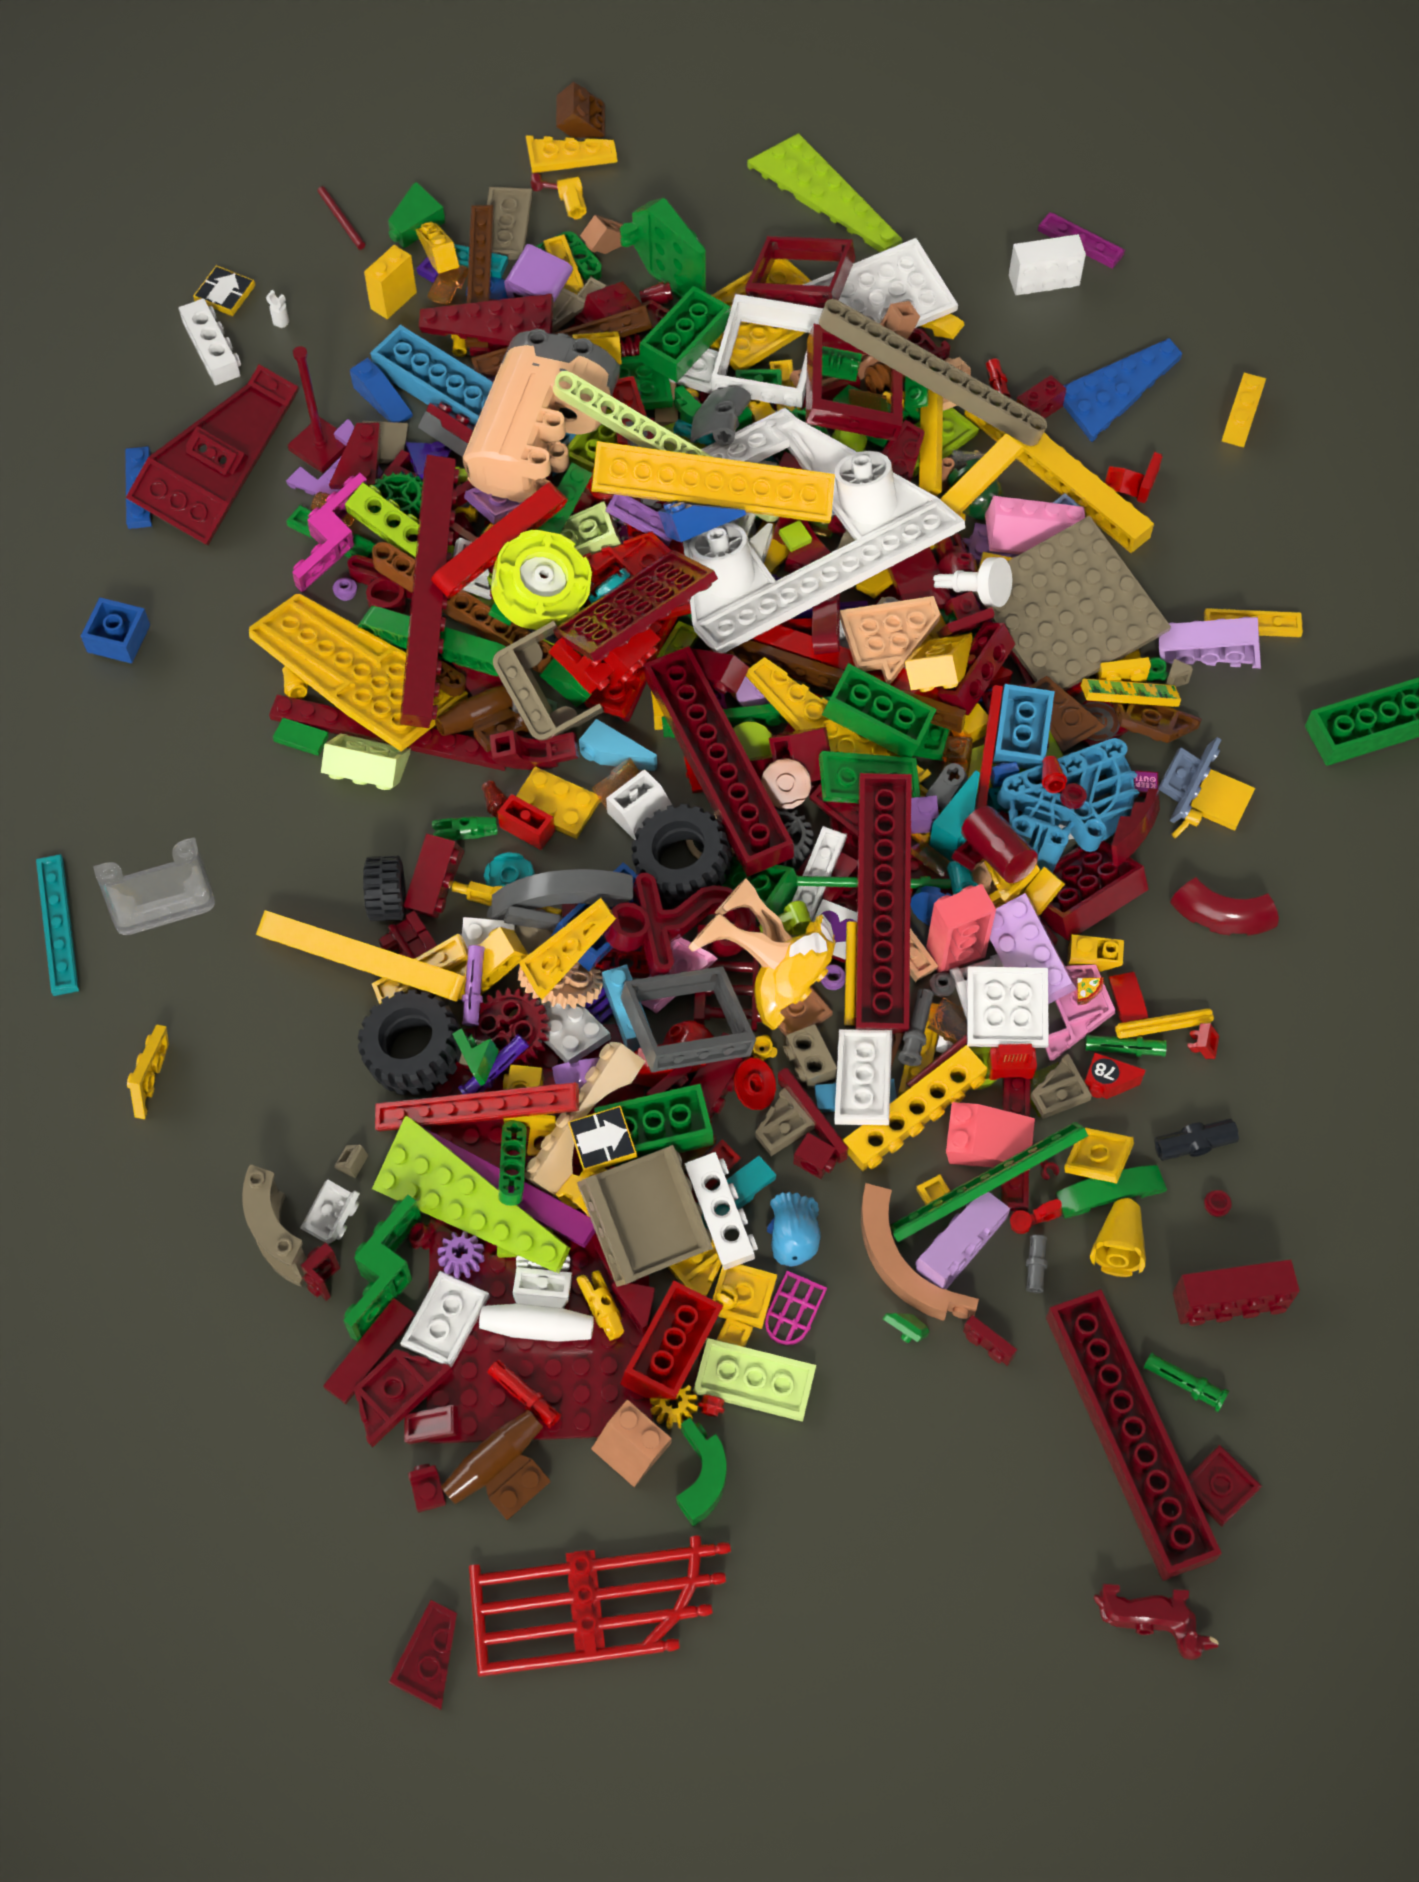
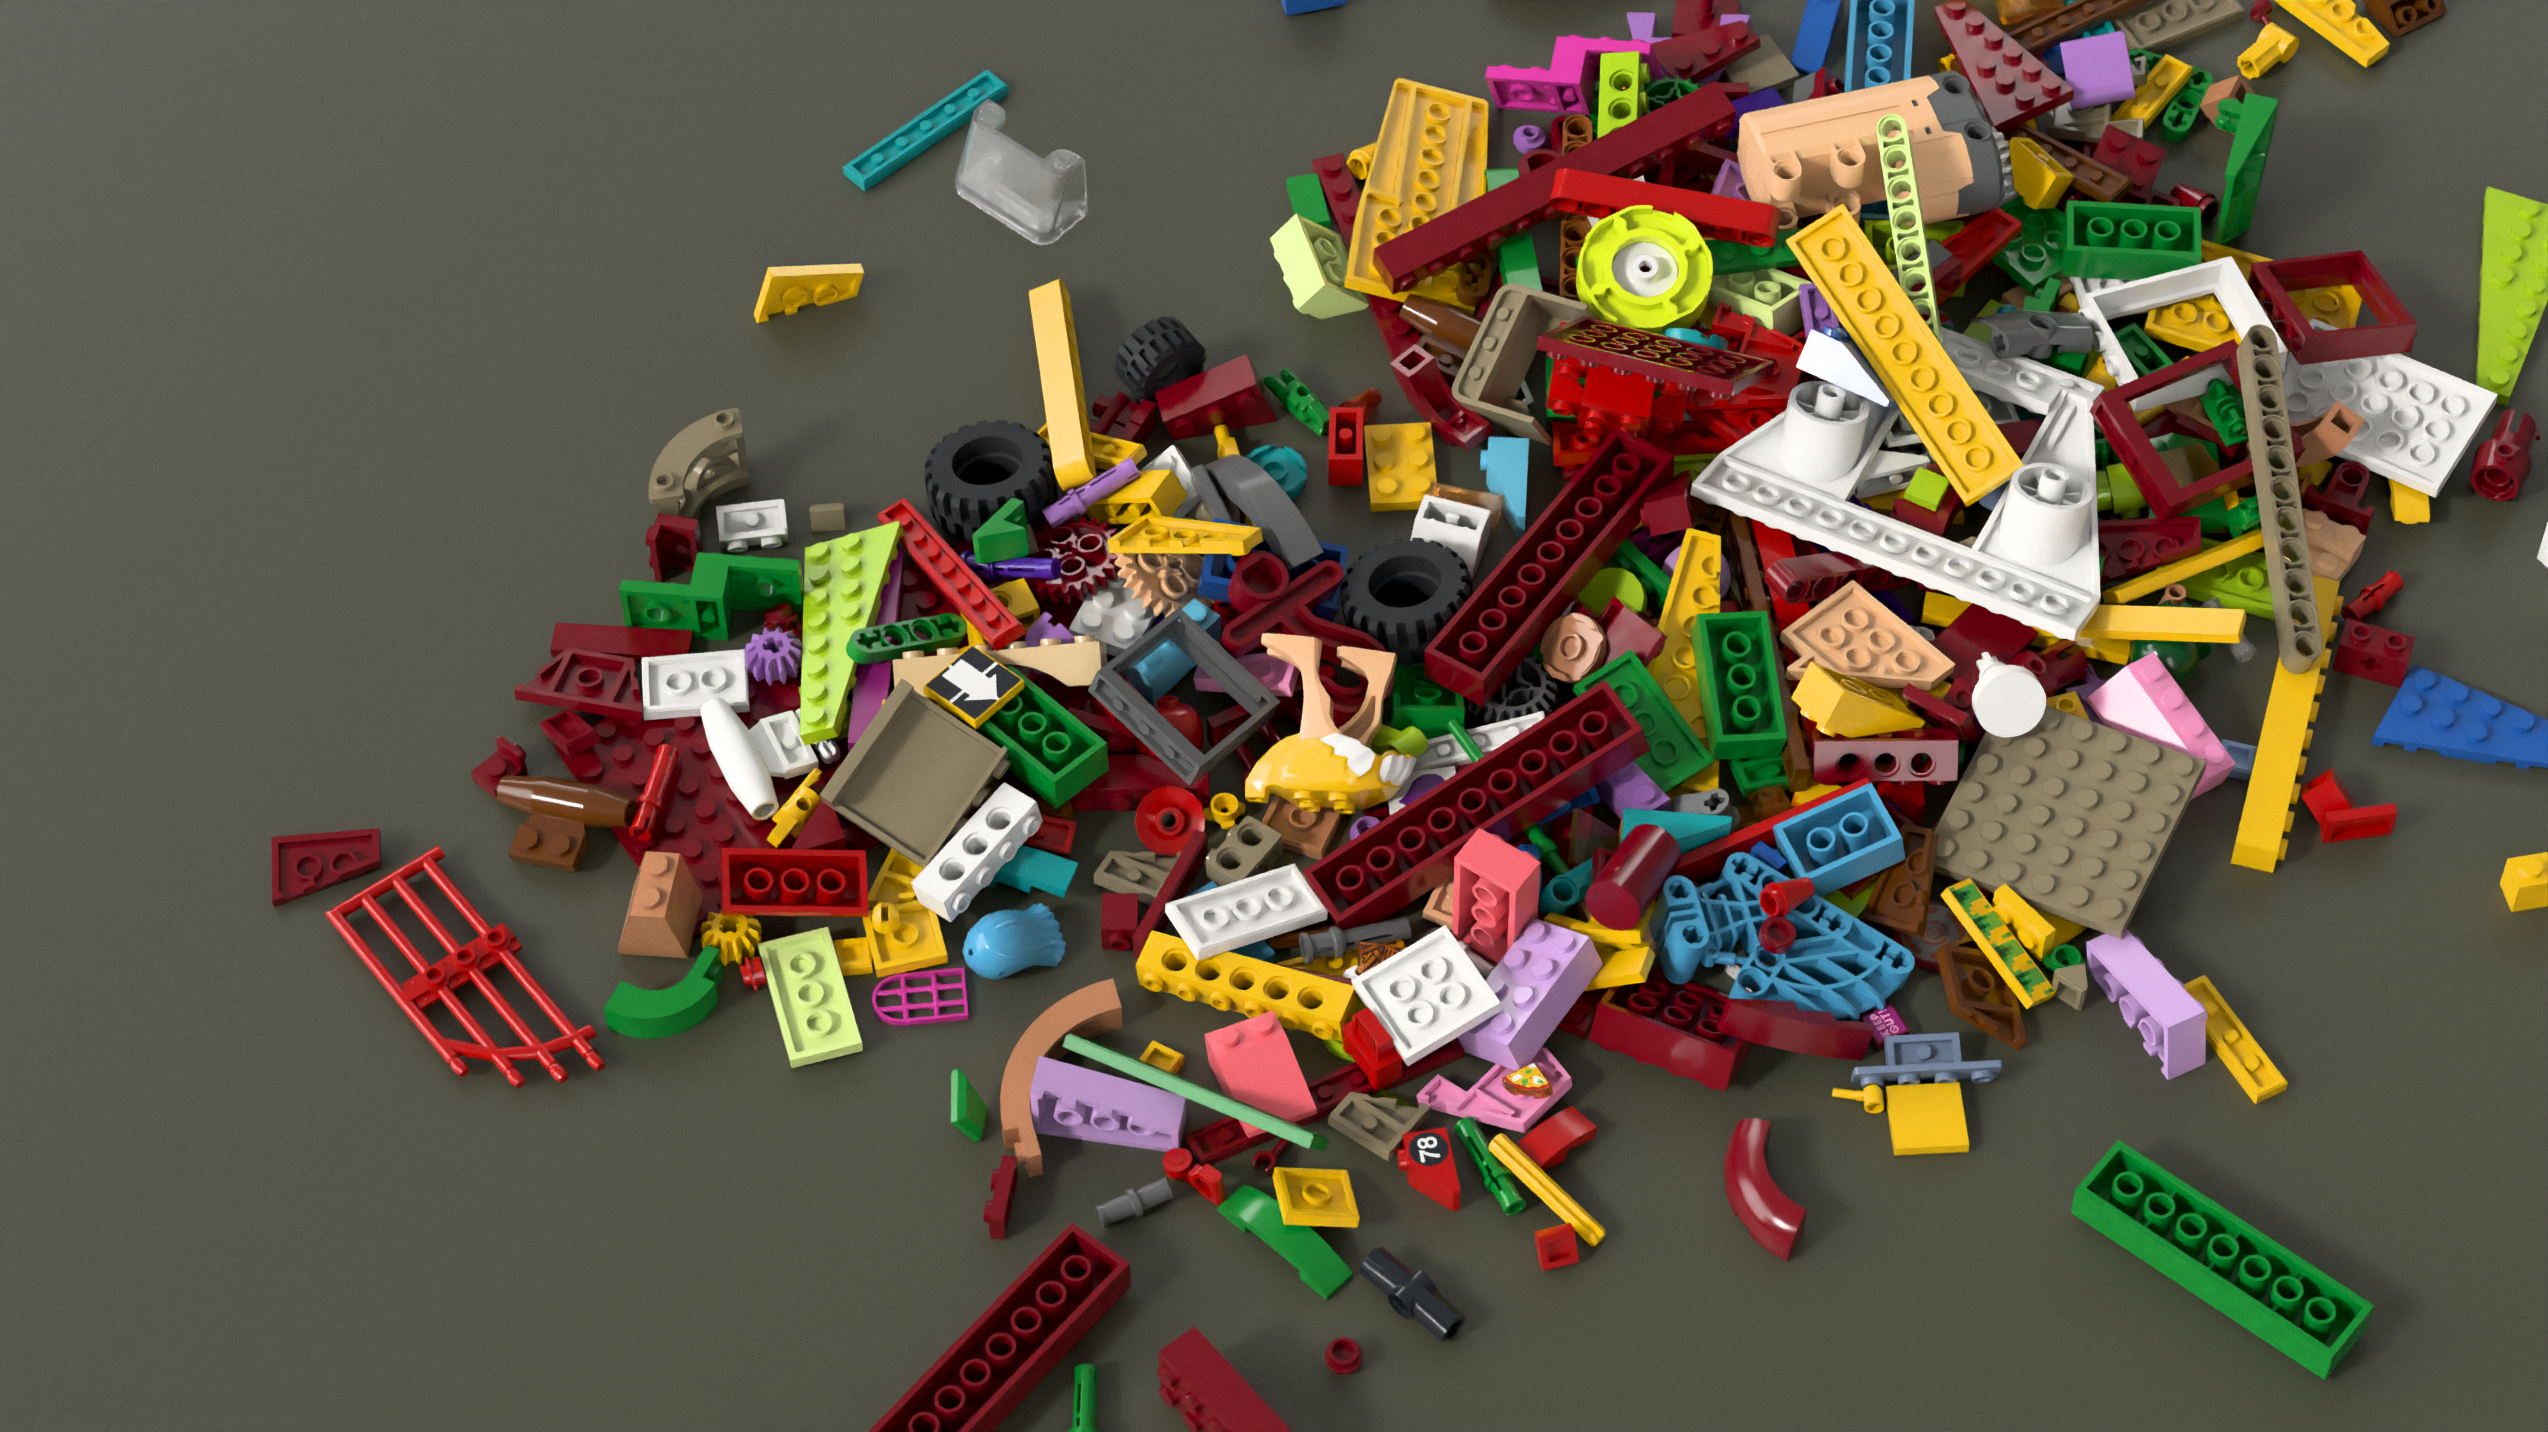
camera: 60 degrees right, 10 degrees down
yellow slope [1067,934,1124,972] -> none
yellow cone [1090,1198,1146,1277] -> none
none -> dark red piece [2470,409,2540,502]

